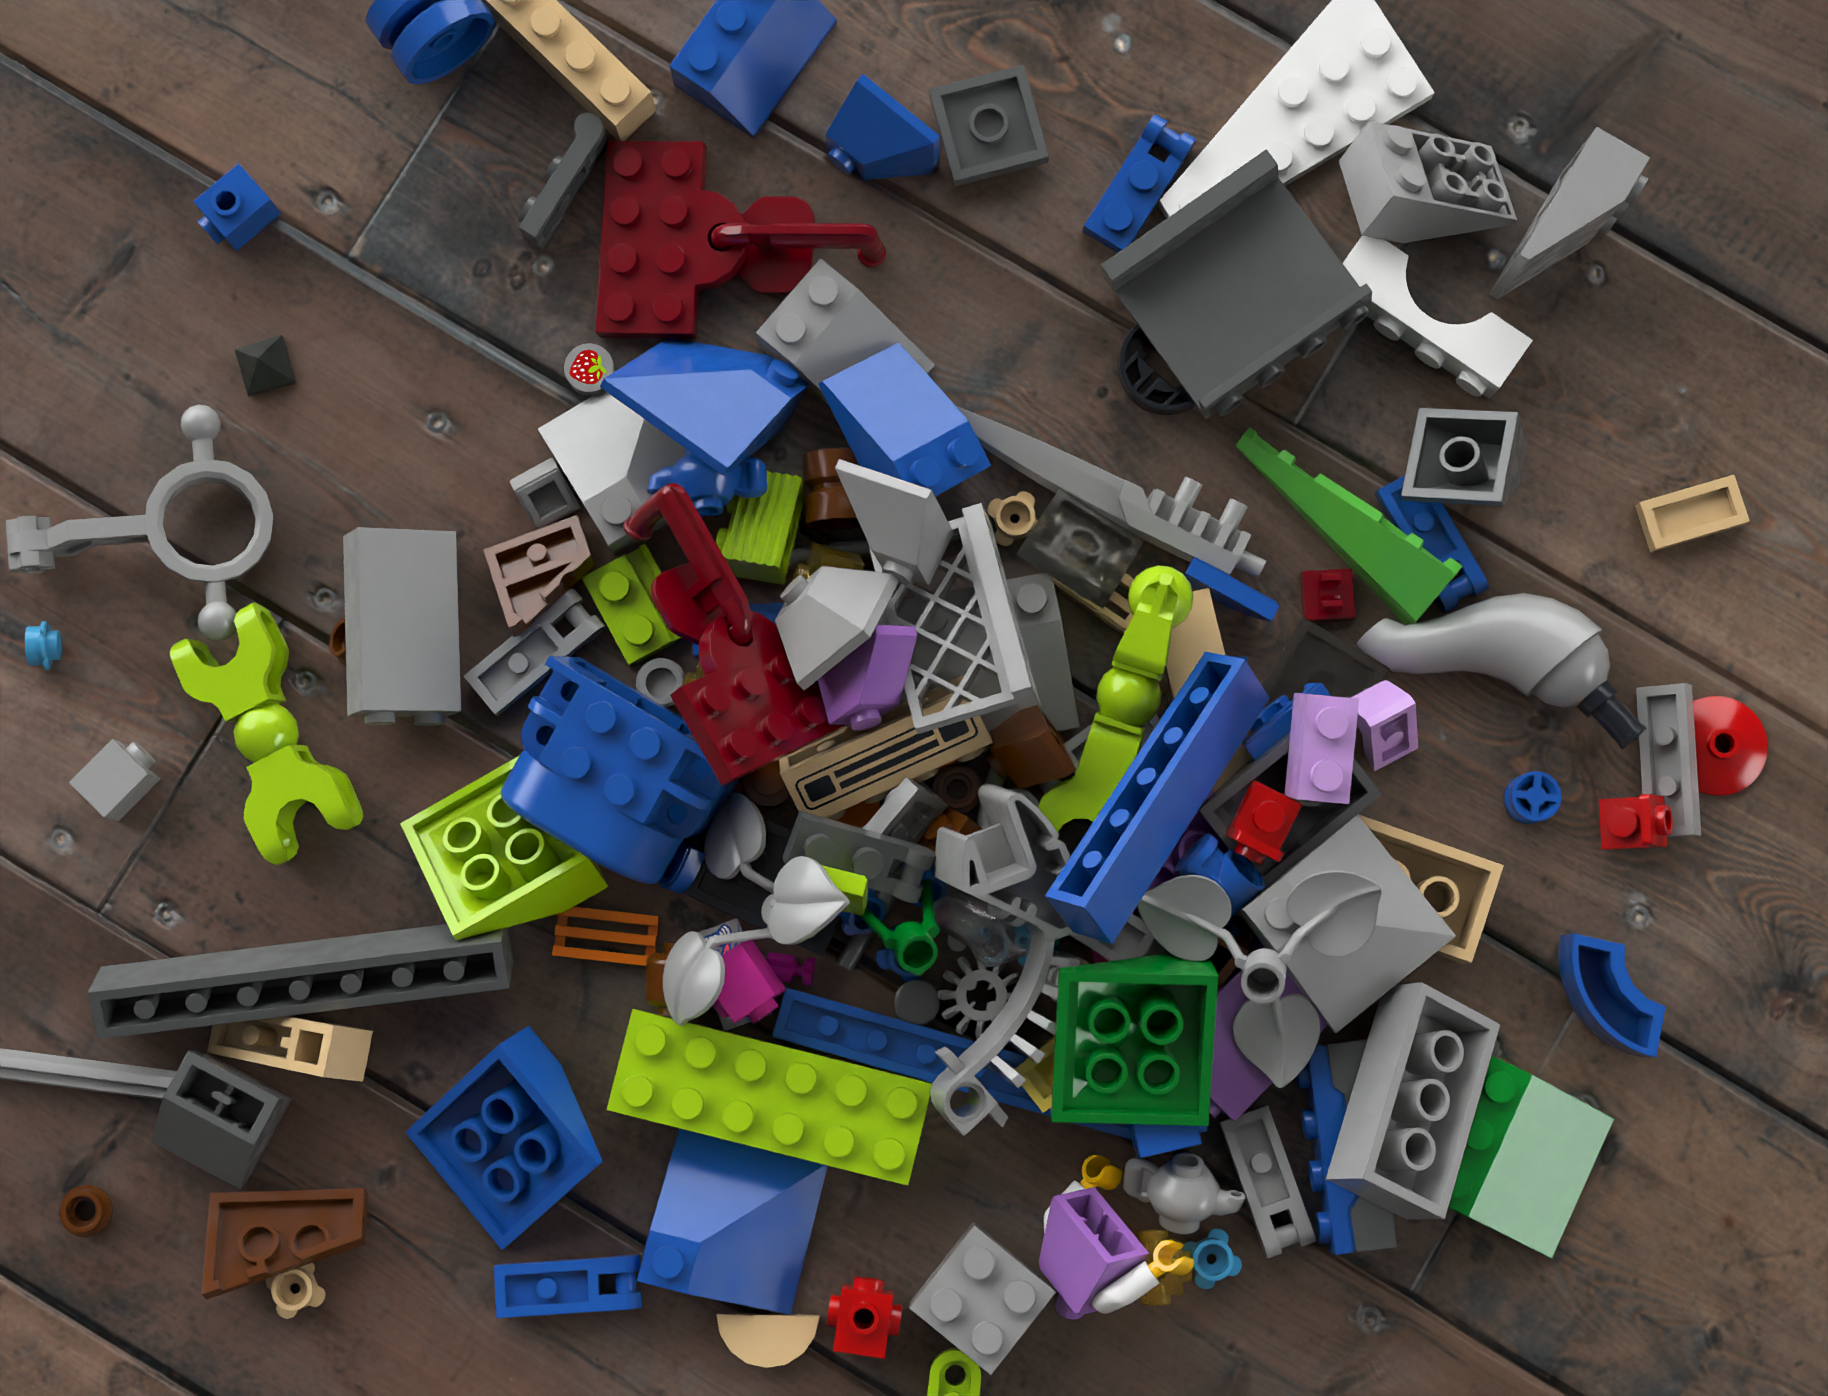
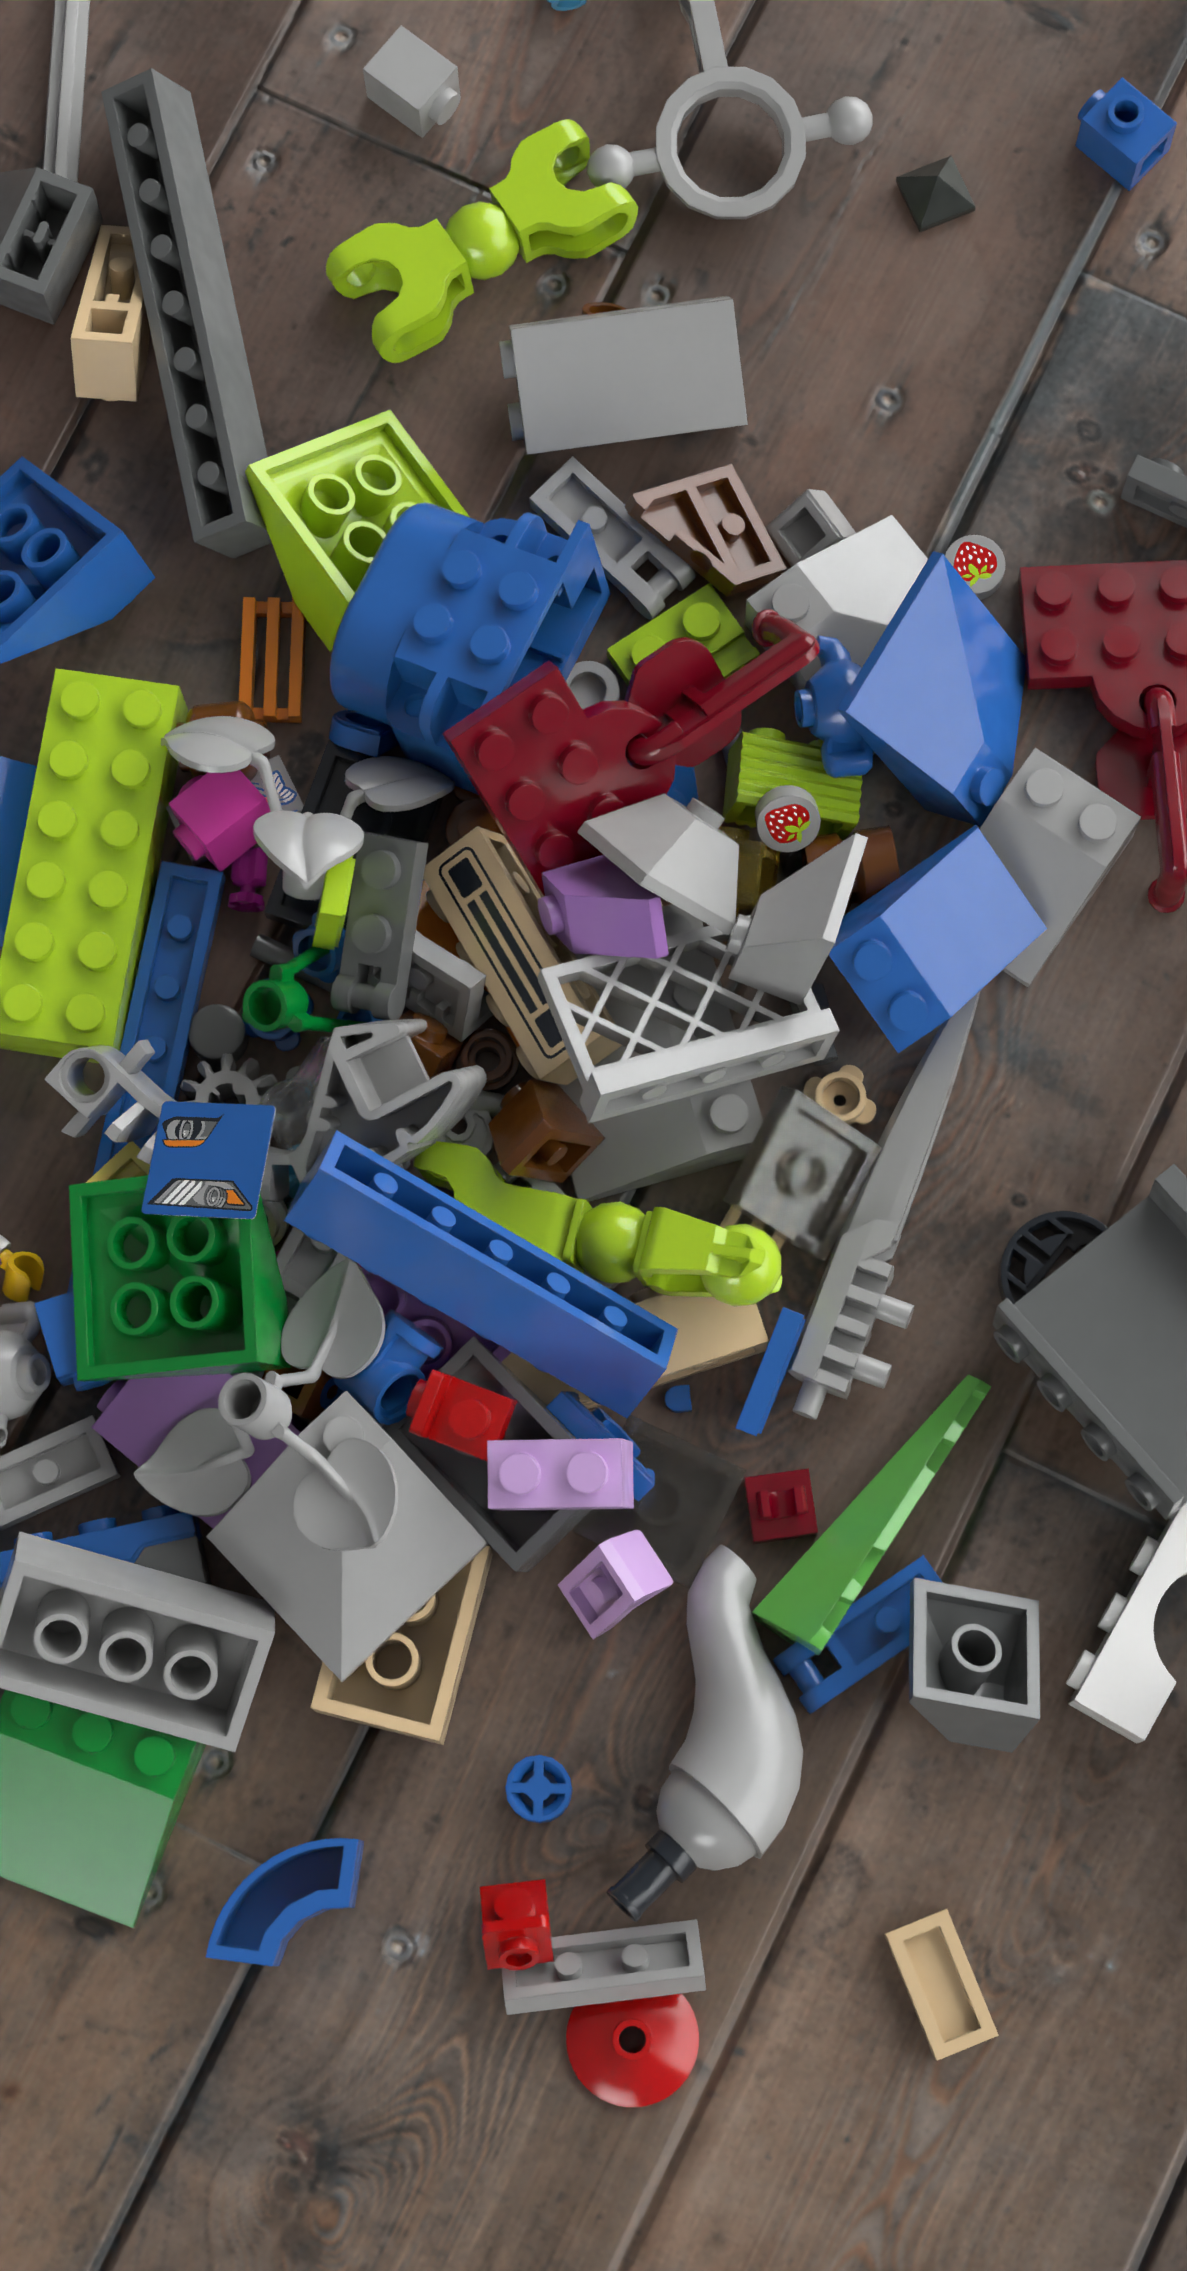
camera: 90 degrees right, 5 degrees down
none -> blue sticker [142,1101,276,1219]
none -> light grey tile [755,785,821,852]

